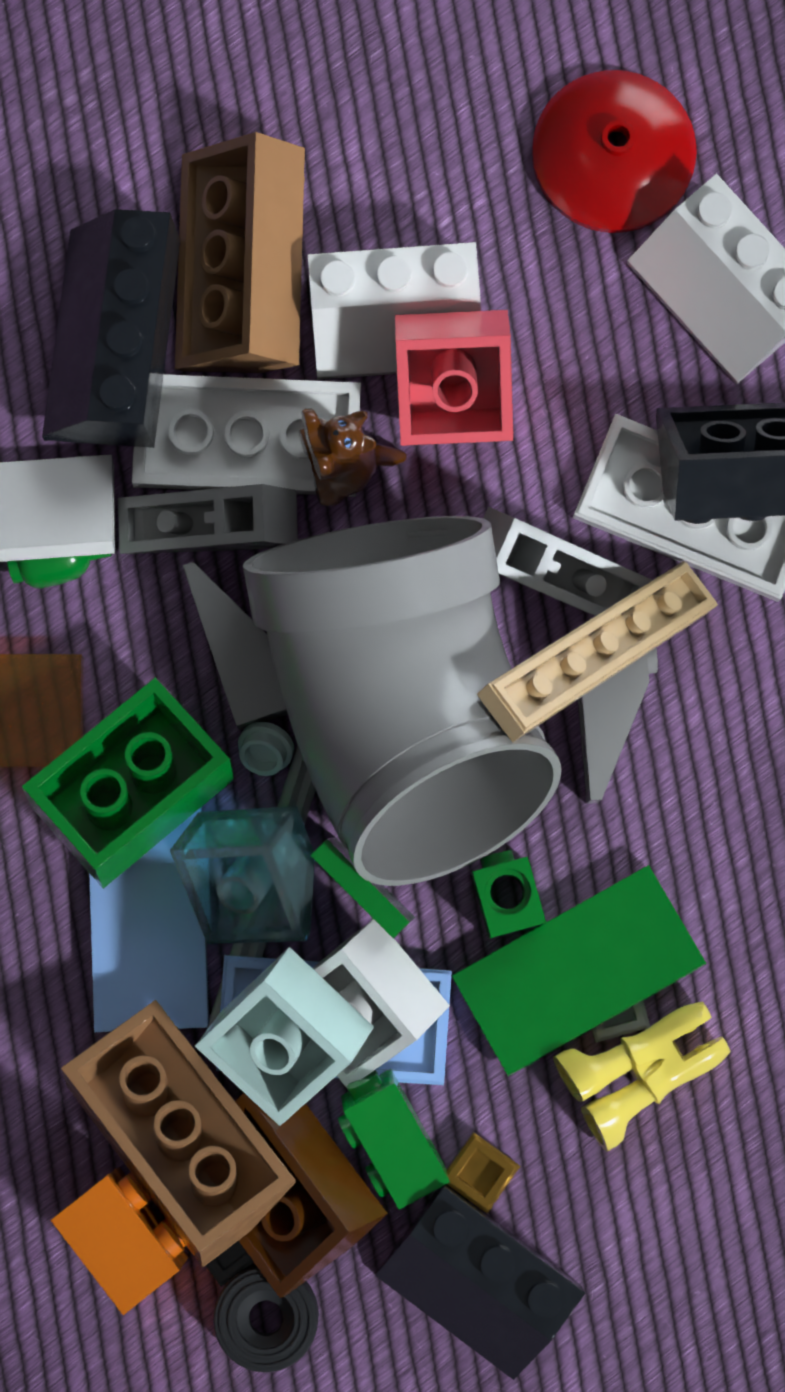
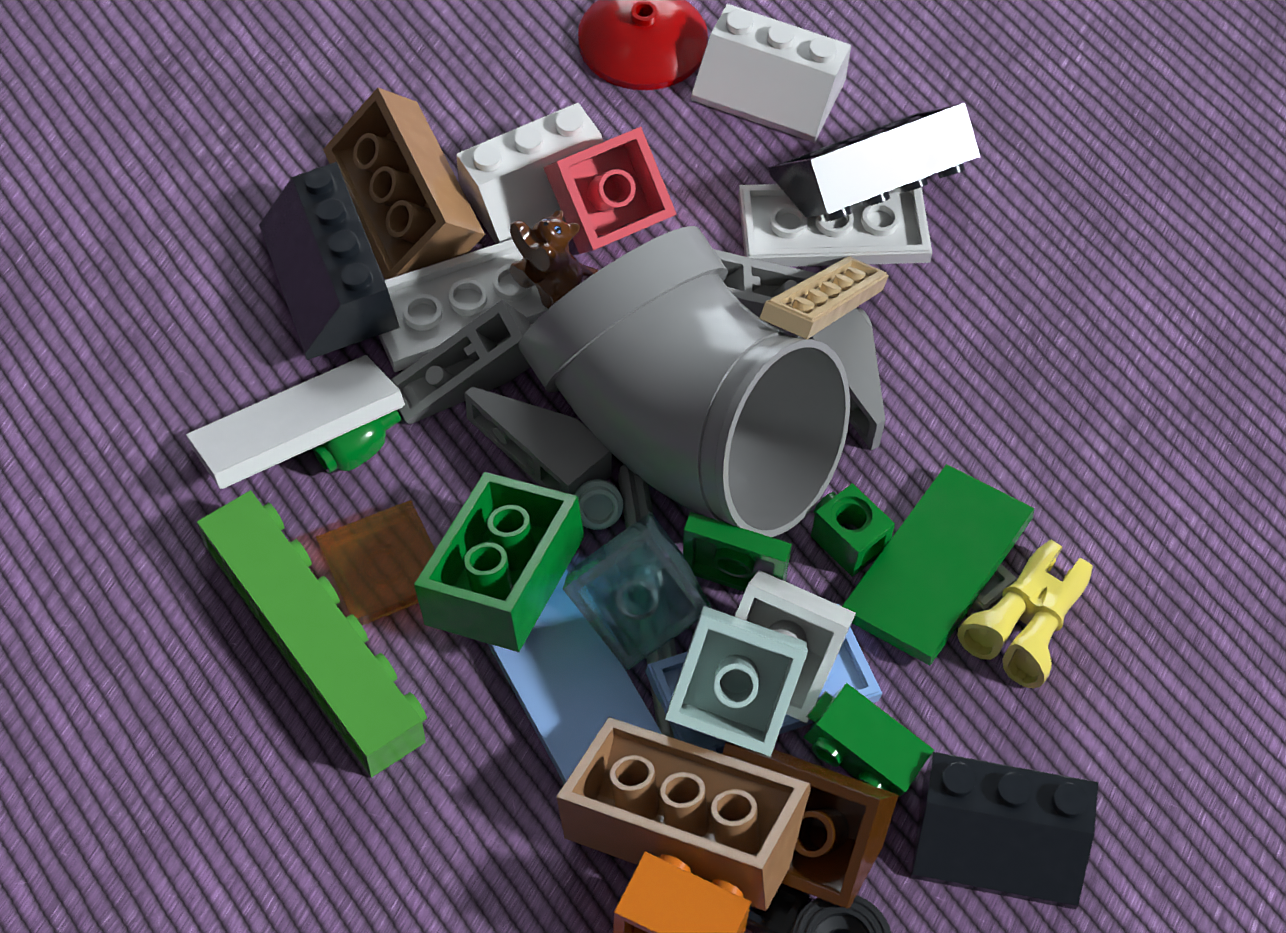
camera: 25 degrees left, 25 degrees down
pearl gold tile [446,1132,521,1213] -> none

